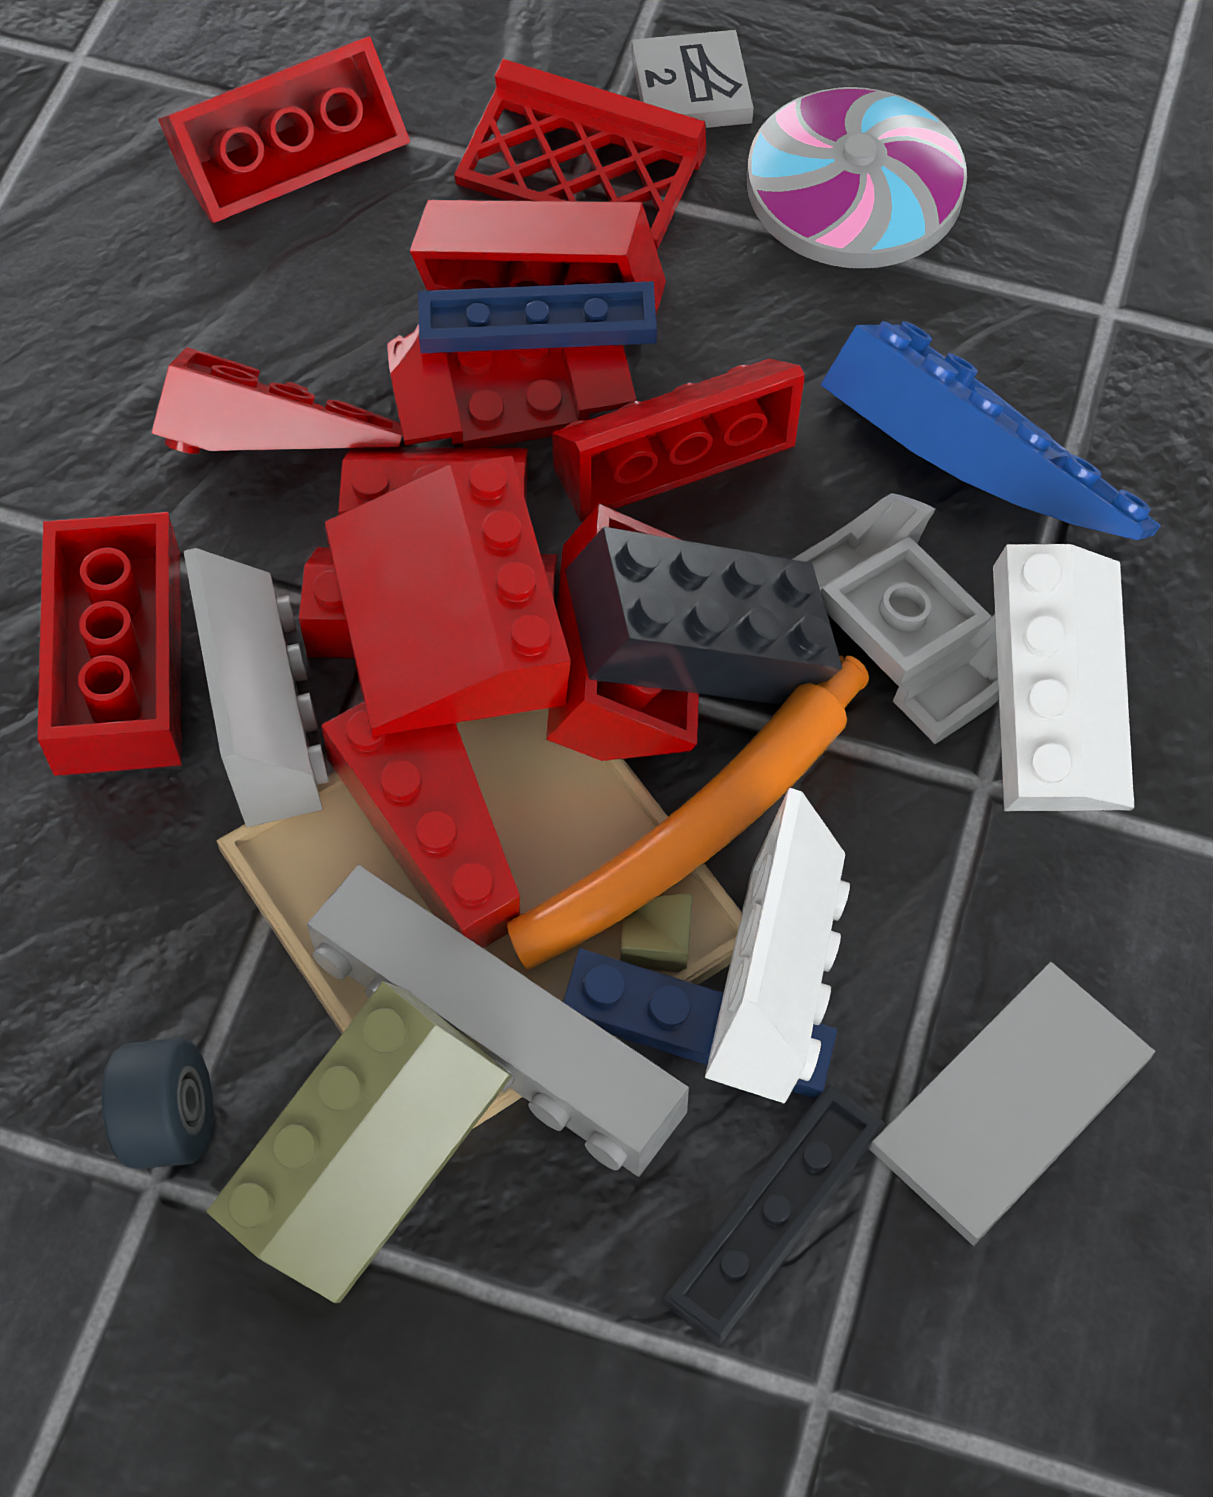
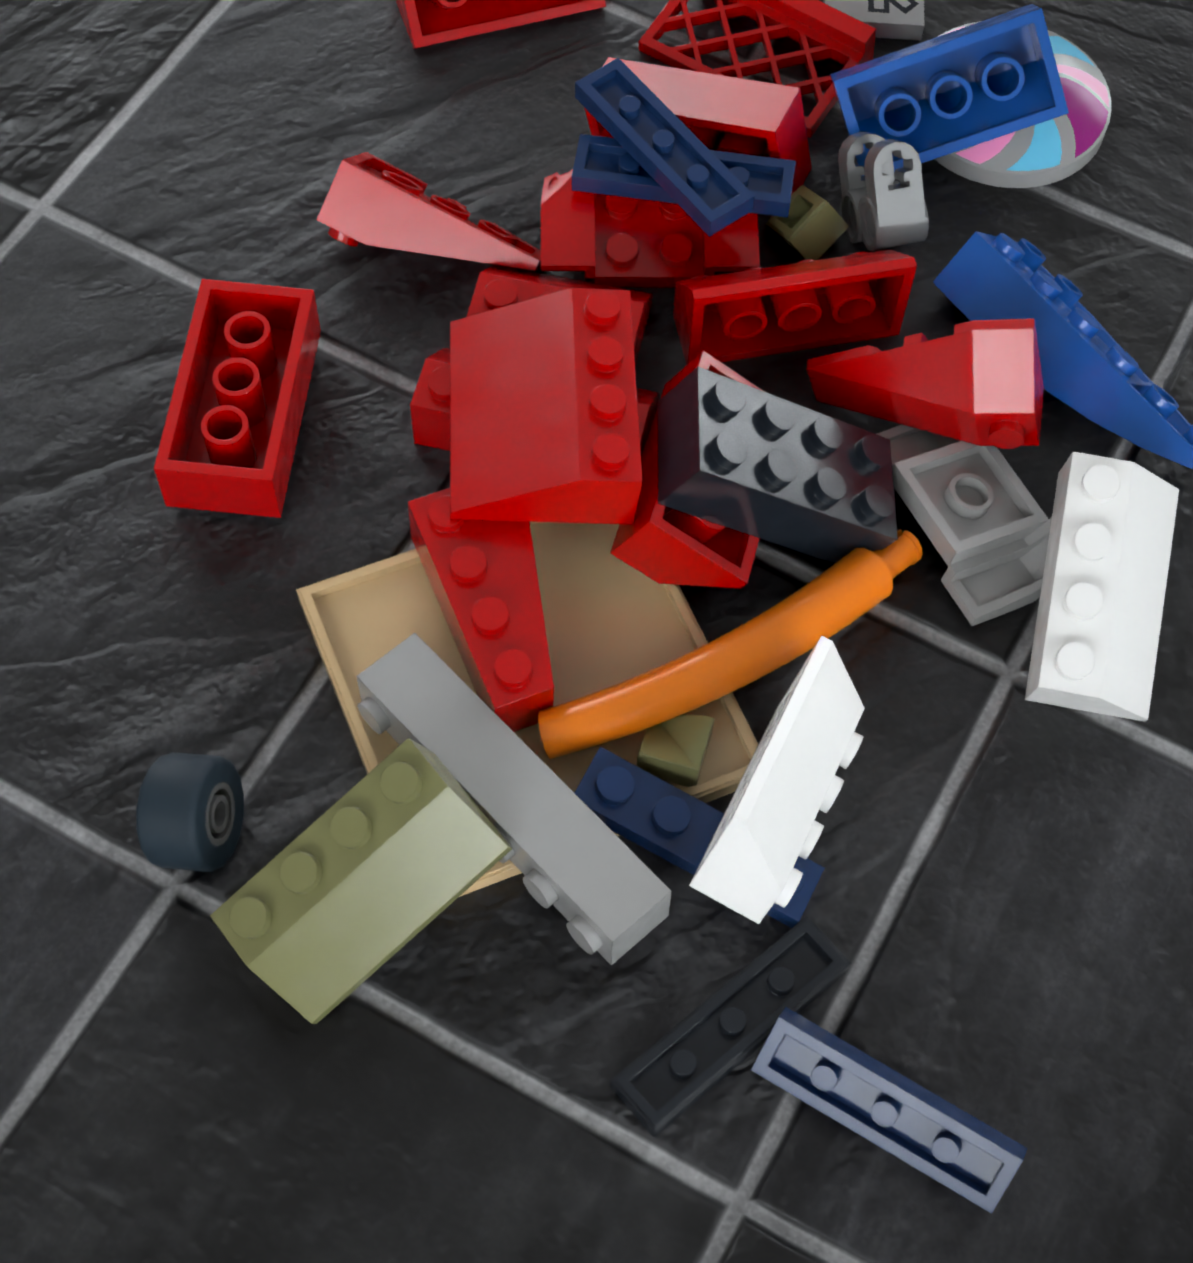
camera: 10 degrees right, 0 degrees up
light grey slope [184,548,329,828] -> none
light grey tile [869,962,1155,1246] -> none
none -> dark blue plate [575,58,755,237]
none -> plate [751,1007,1027,1214]
none -> olive slope [766,185,849,260]
none -> red wedge [807,319,1044,449]
none -> blue slope [830,4,1069,176]
none -> dark grey piece [838,132,929,251]

